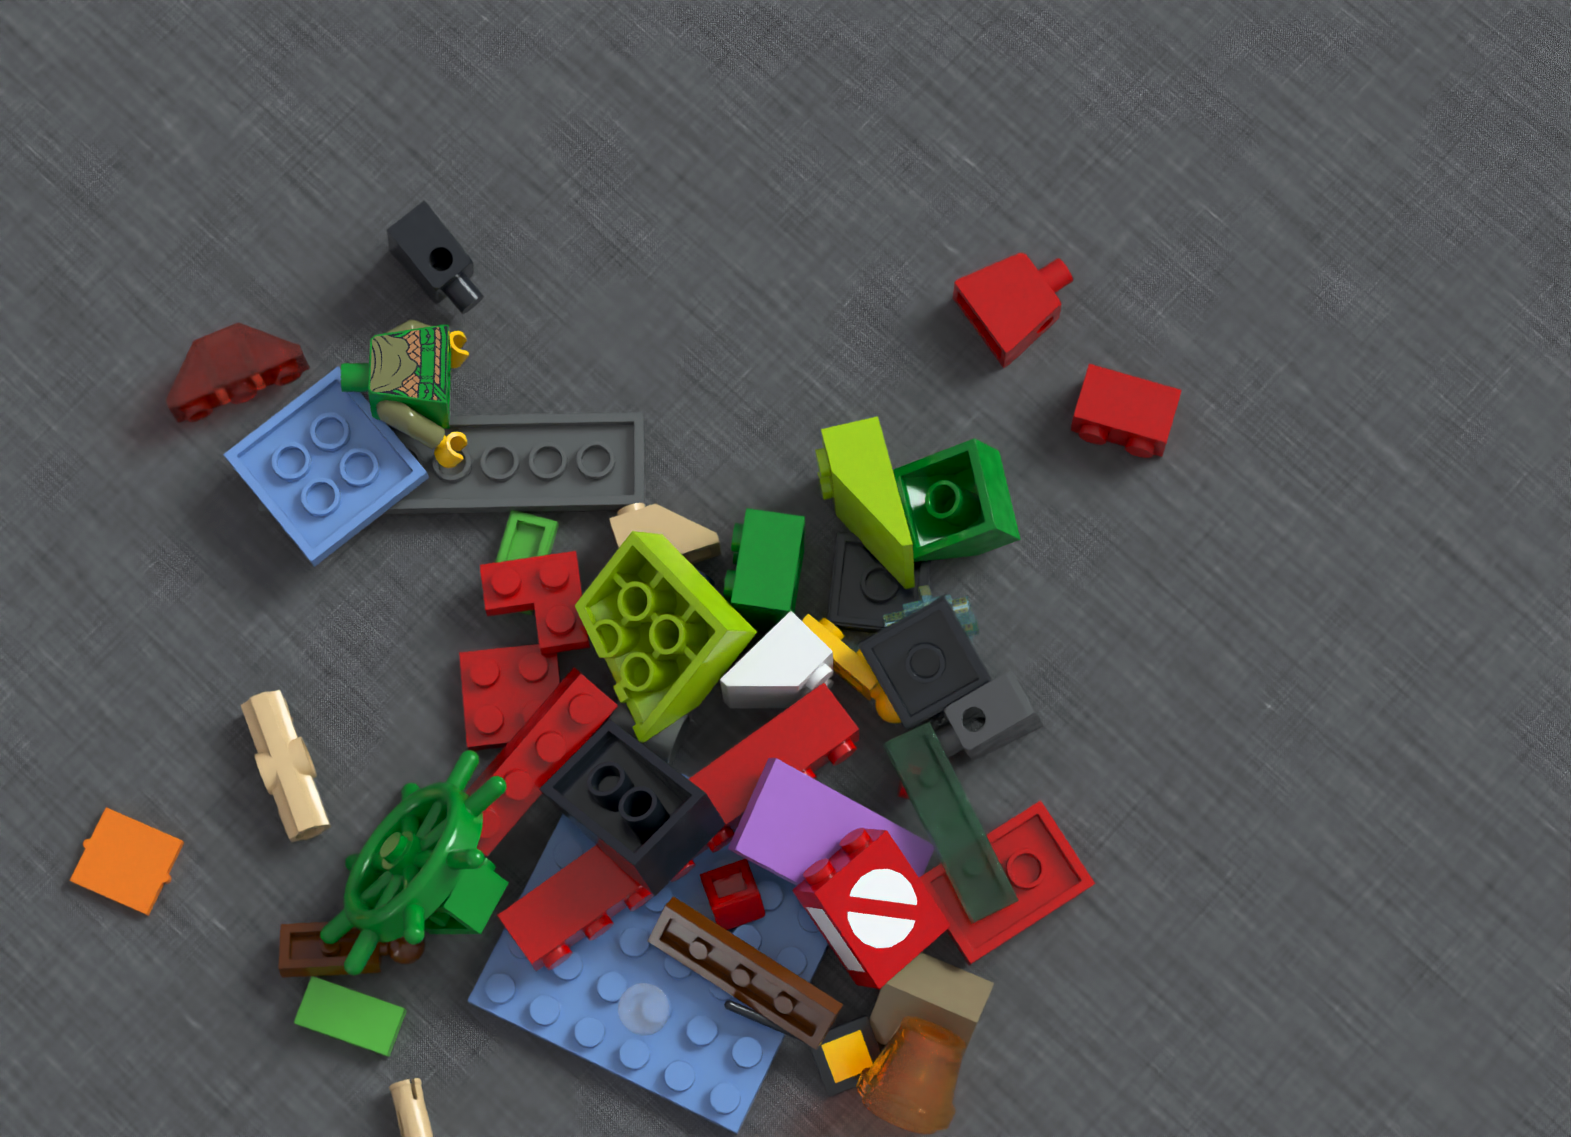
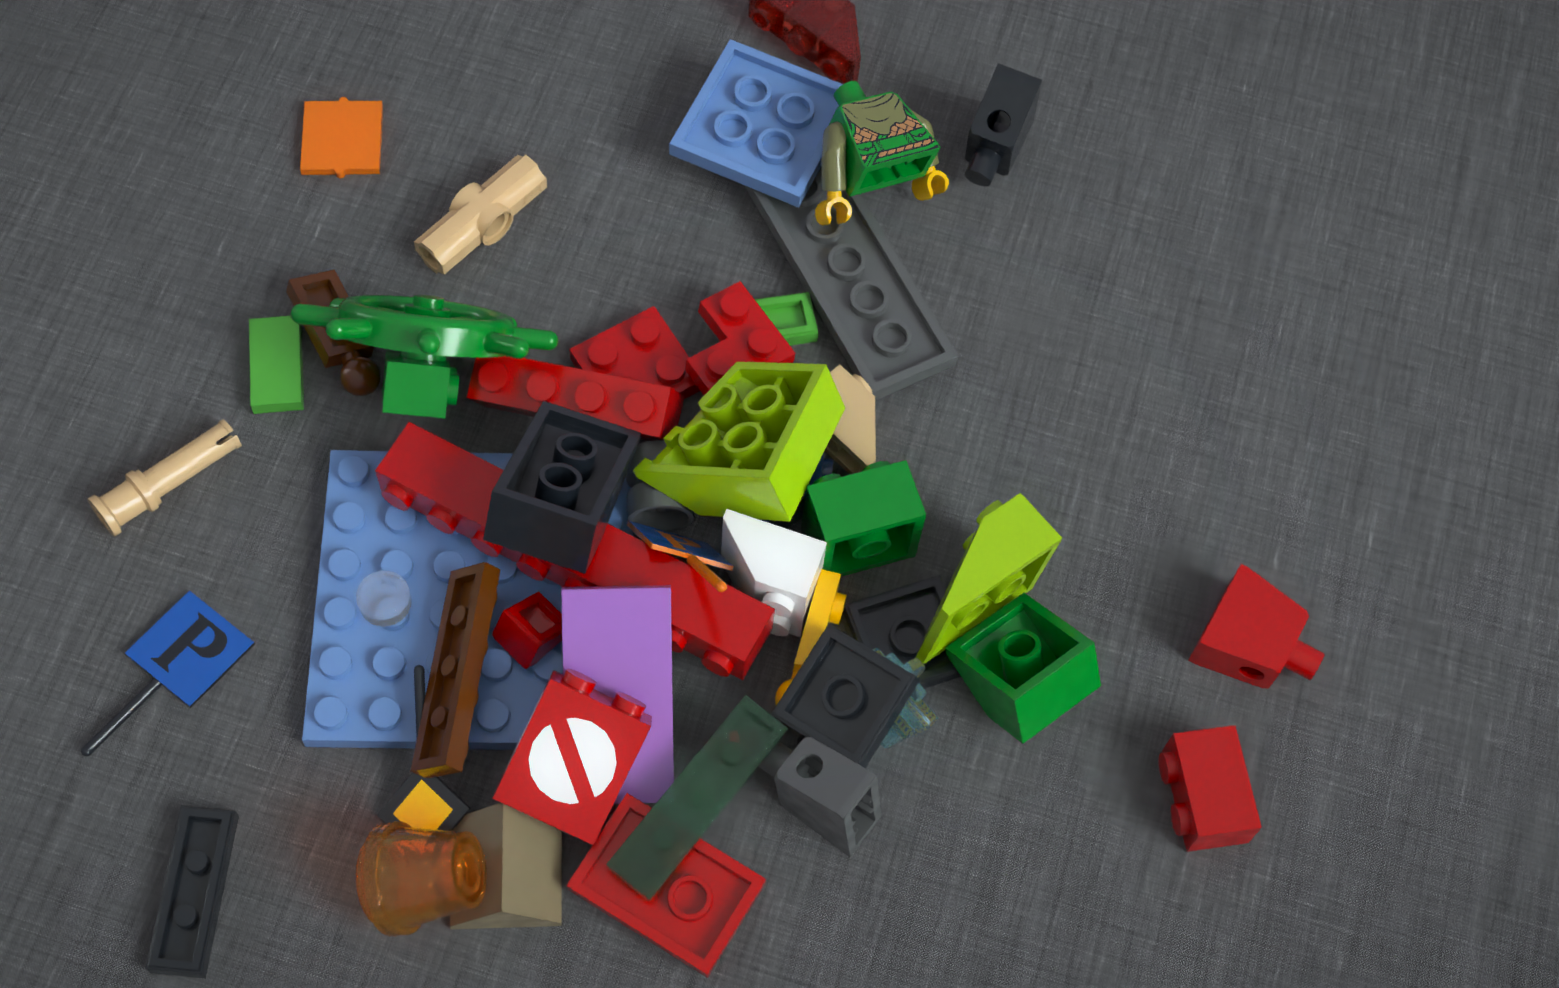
camera: 55 degrees right, 10 degrees down
none -> piece [627,520,734,592]

